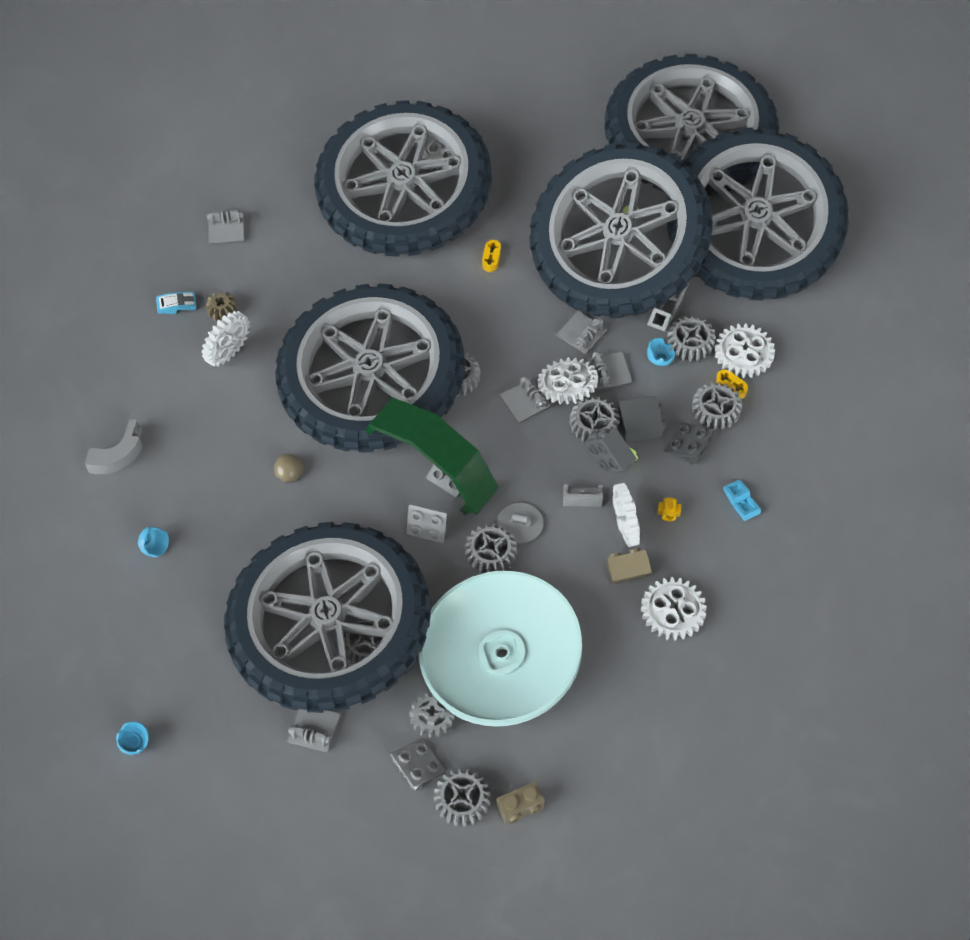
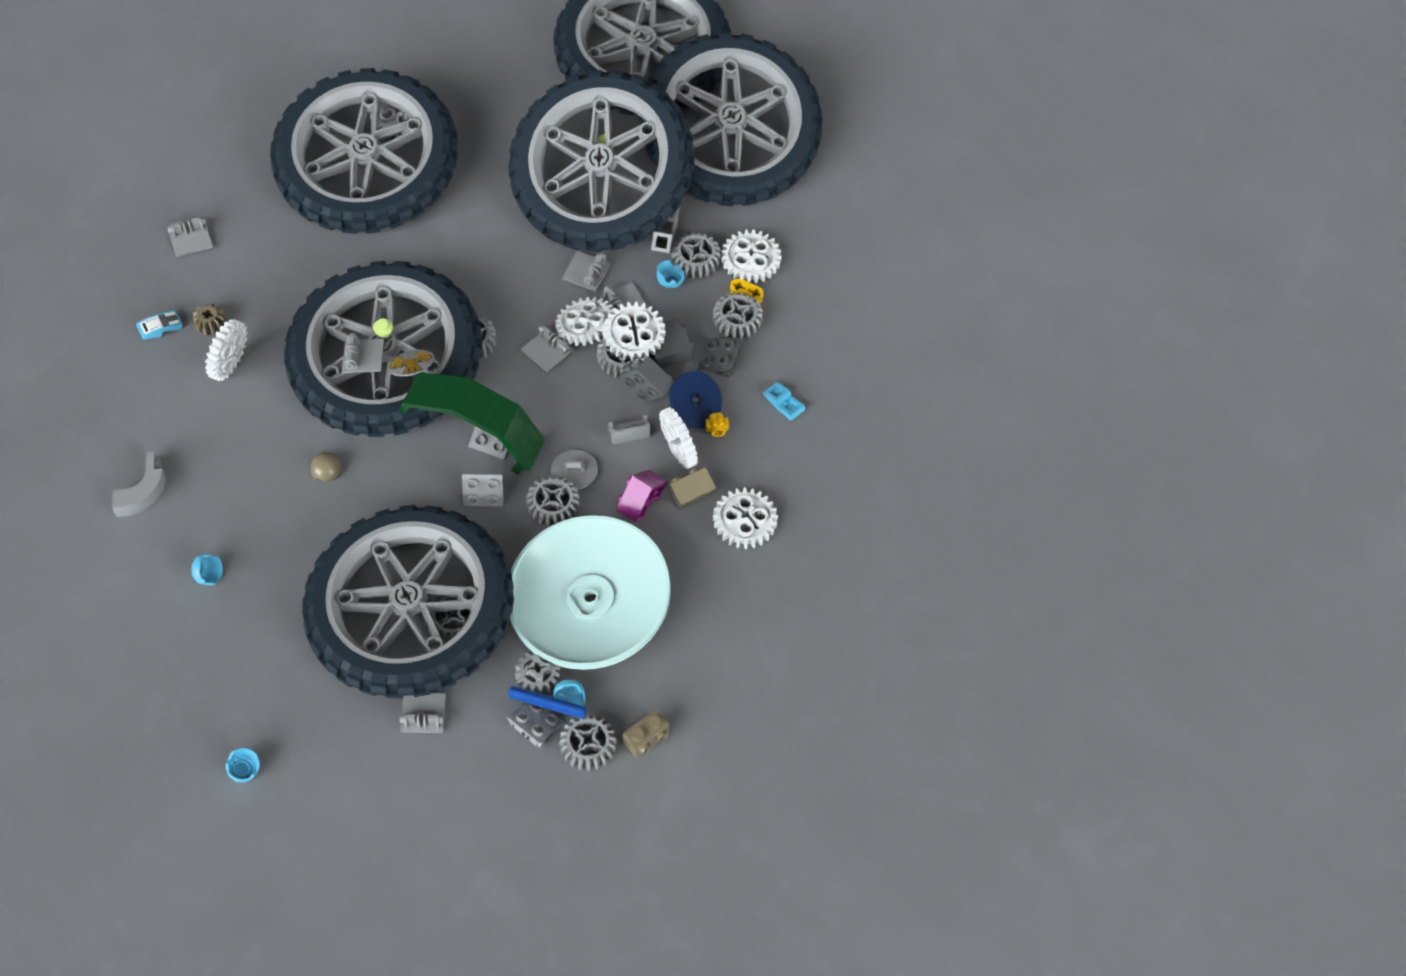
camera: 20 degrees left, 0 degrees up
yellow beam [482,240,501,272] -> none
none -> light grey hinge [342,333,384,373]
none -> yellowish green plate [373,318,393,337]
none -> shield [388,350,434,376]
none -> blue axle [508,686,587,719]
none -> medium azure hair [553,679,585,706]
none -> white gear [603,302,666,362]
none -> magenta brick [616,469,668,522]
none -> dark blue piece [669,371,722,429]

